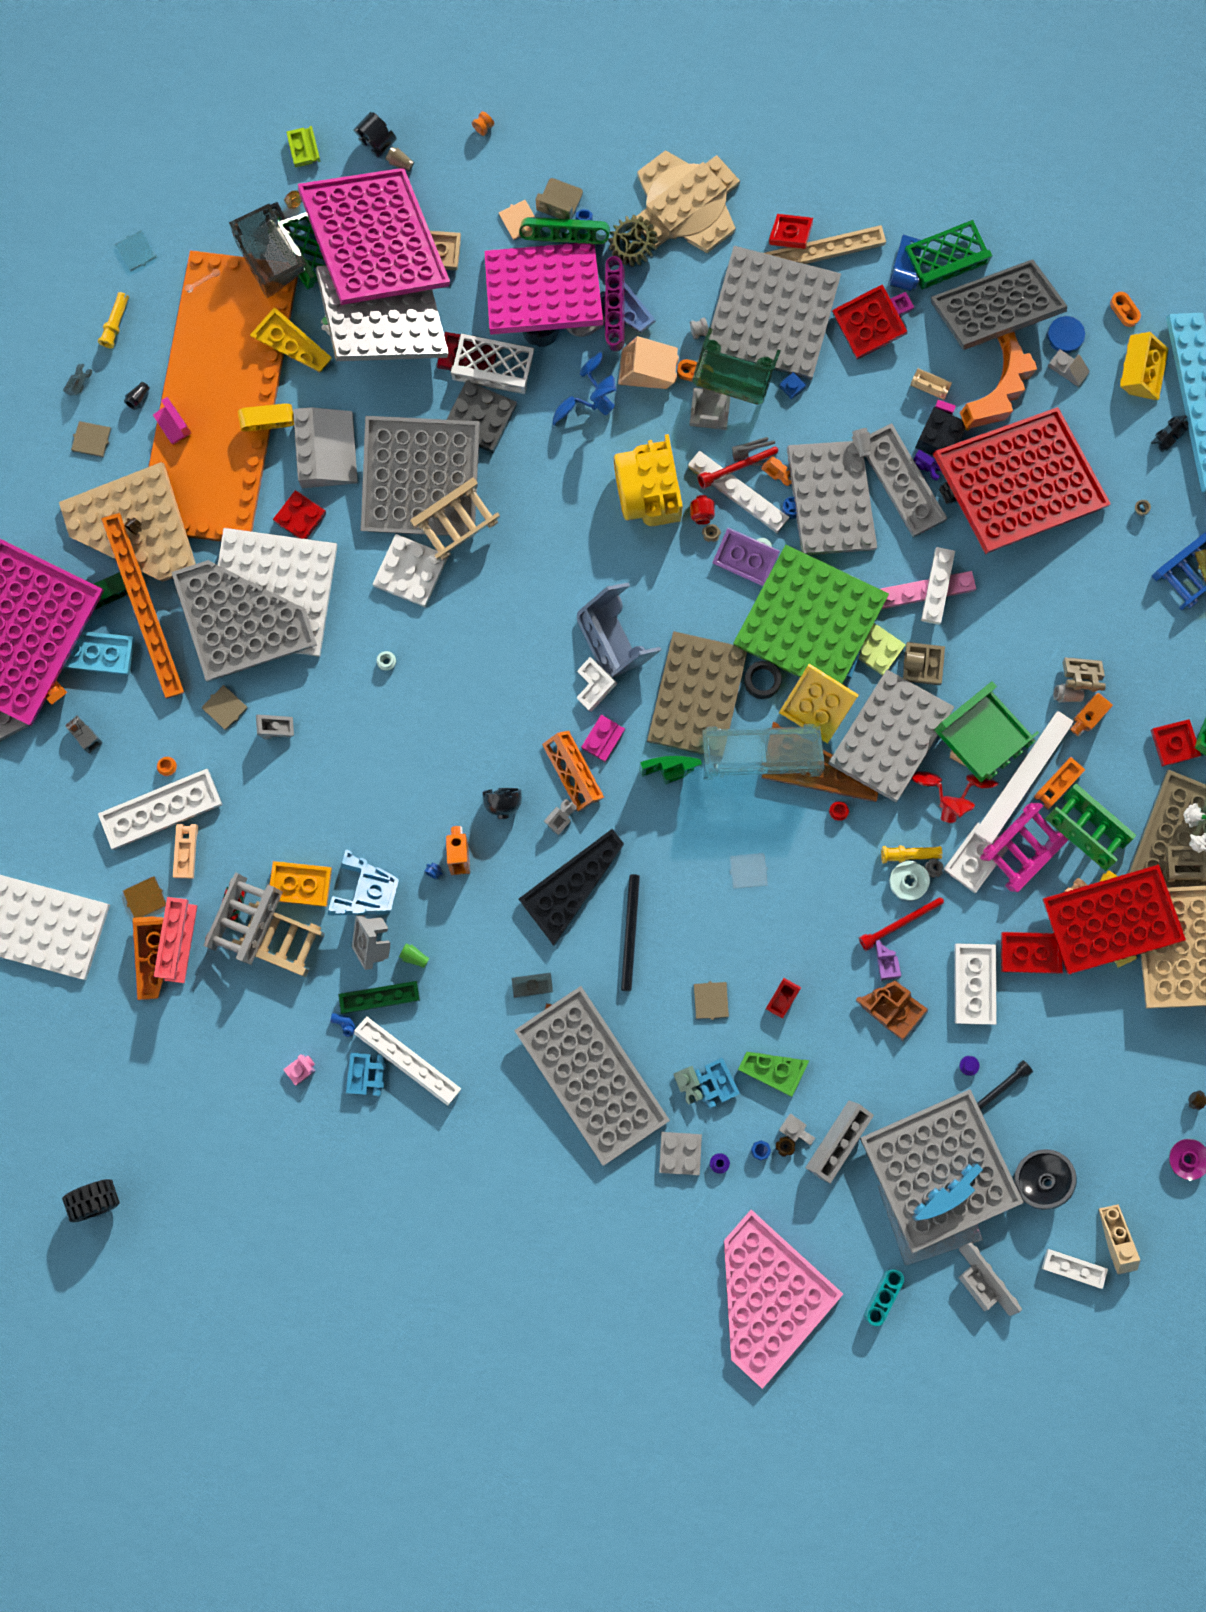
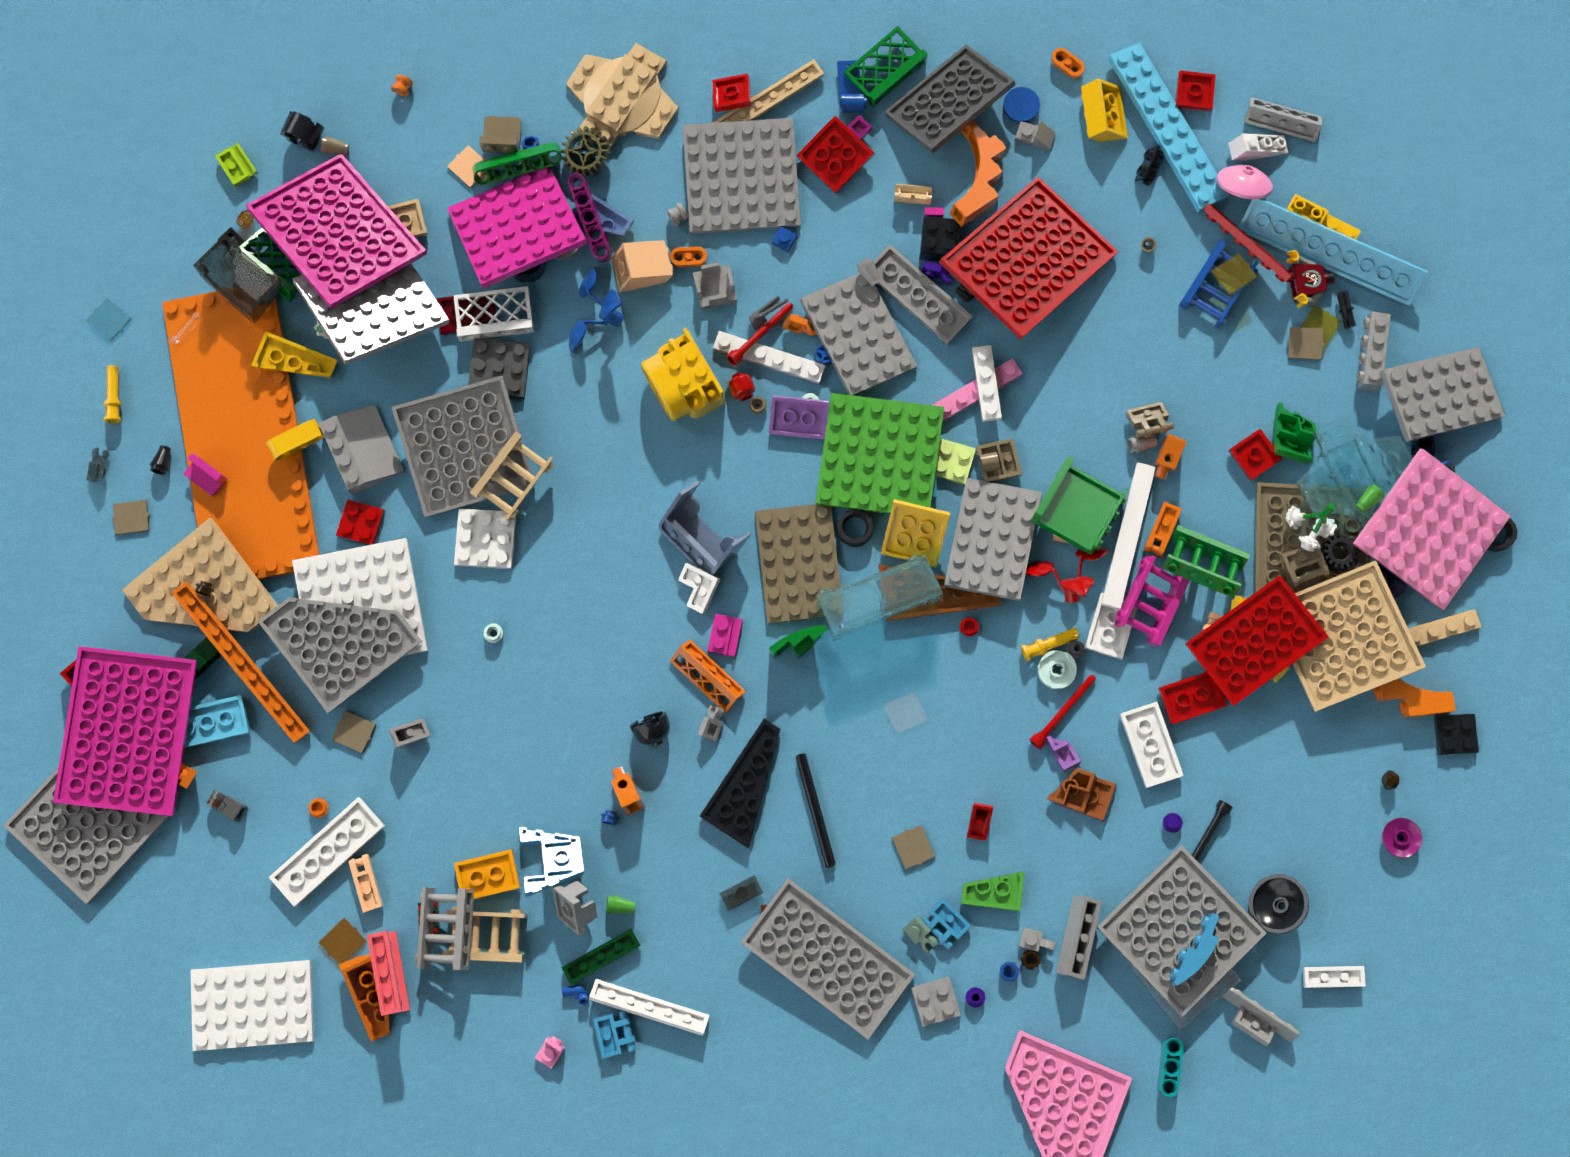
camera: 20 degrees left, 0 degrees up
clear green windscreen [692,328,781,405] -> none
tan slope [1099,1204,1140,1274] -> none

